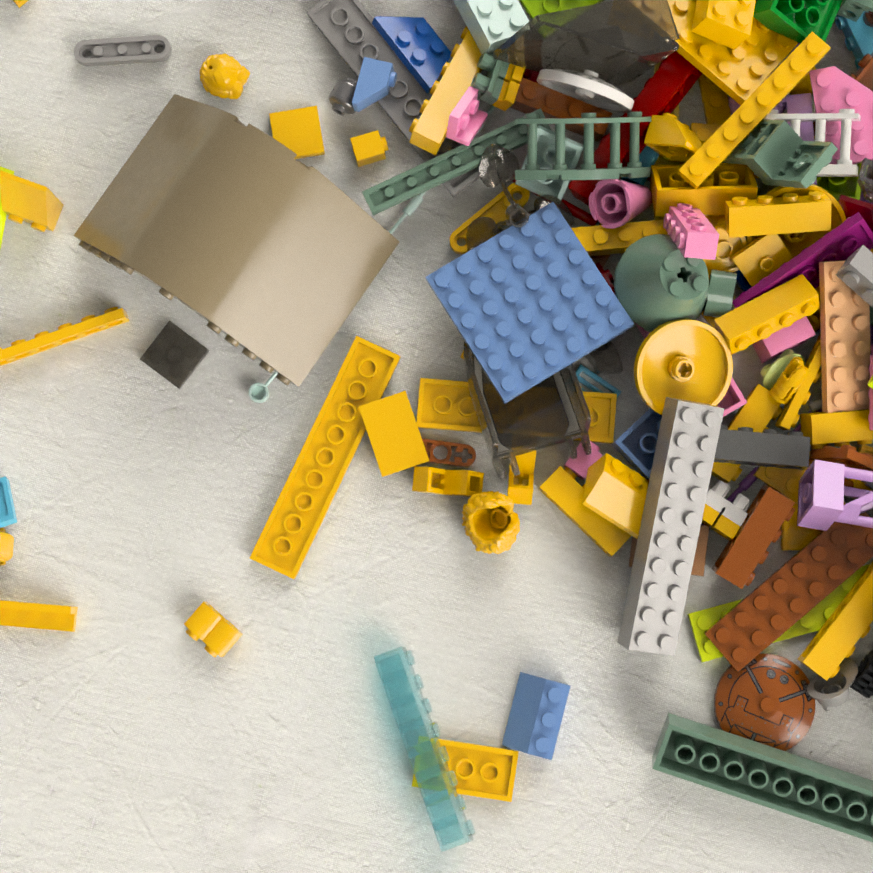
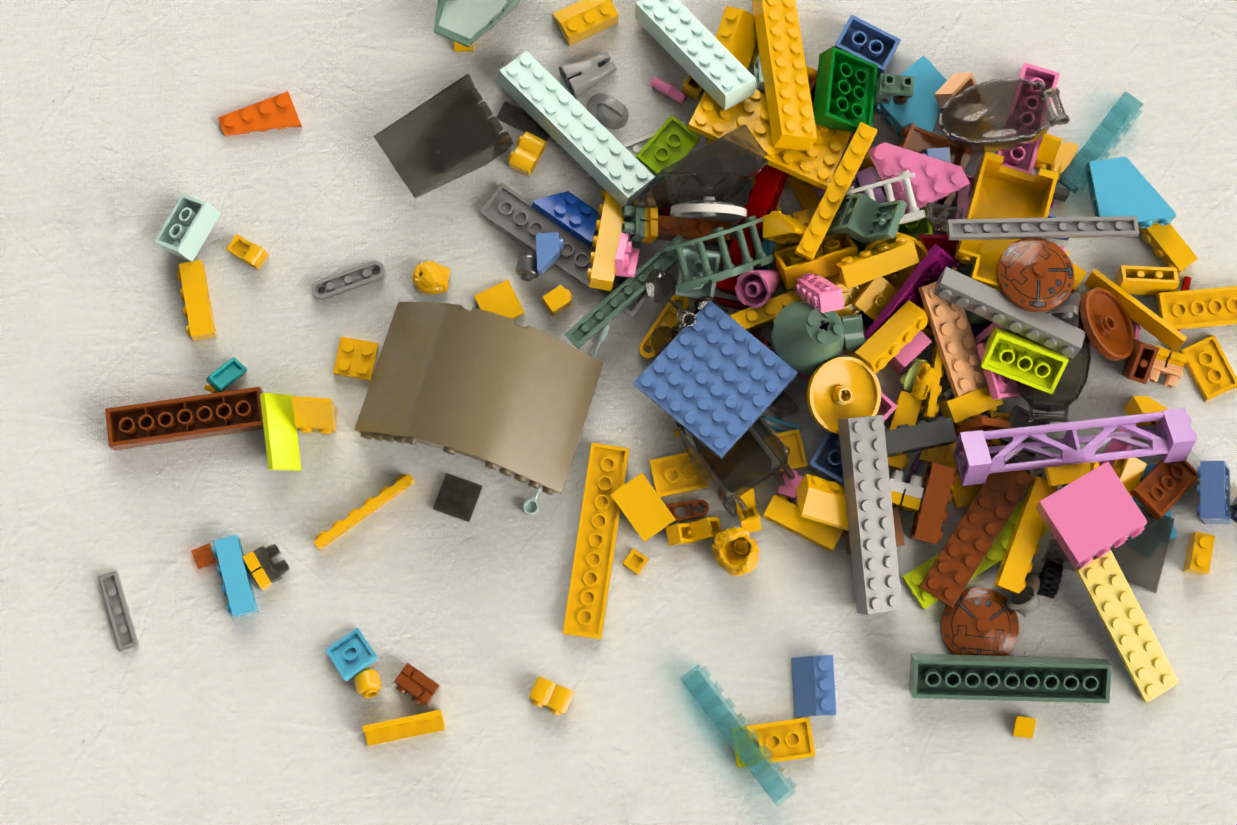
camera: 25 degrees left, 5 degrees down
none -> yellow plate [333,336,379,381]
none -> dark orange brick [394,663,441,706]
none -> yellow tile [622,548,649,575]
none -> yellow slope [1012,716,1036,739]

